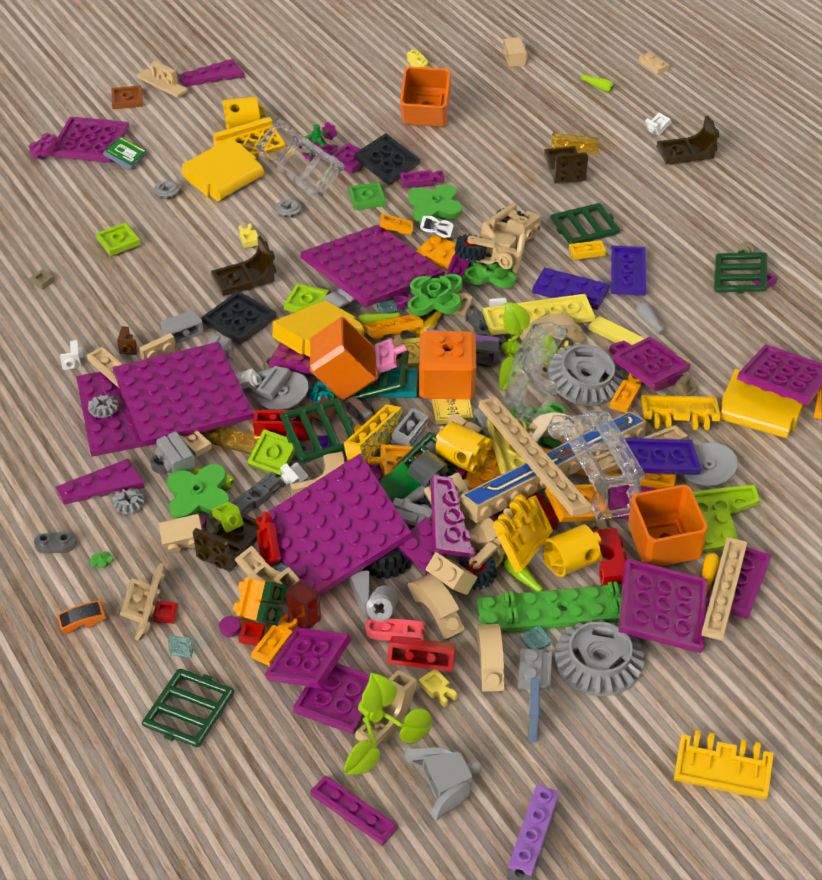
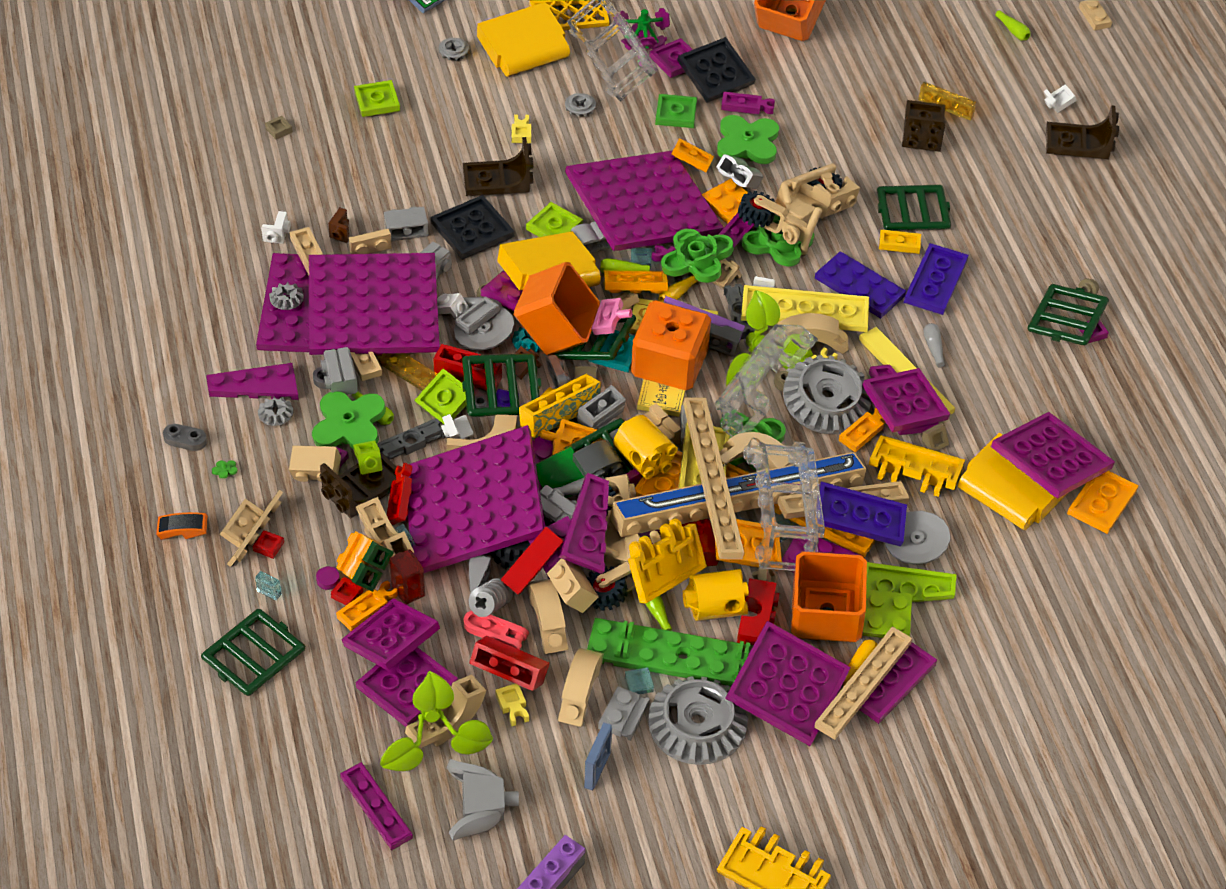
camera: 15 degrees right, 5 degrees up
none -> red tile [500,527,564,595]

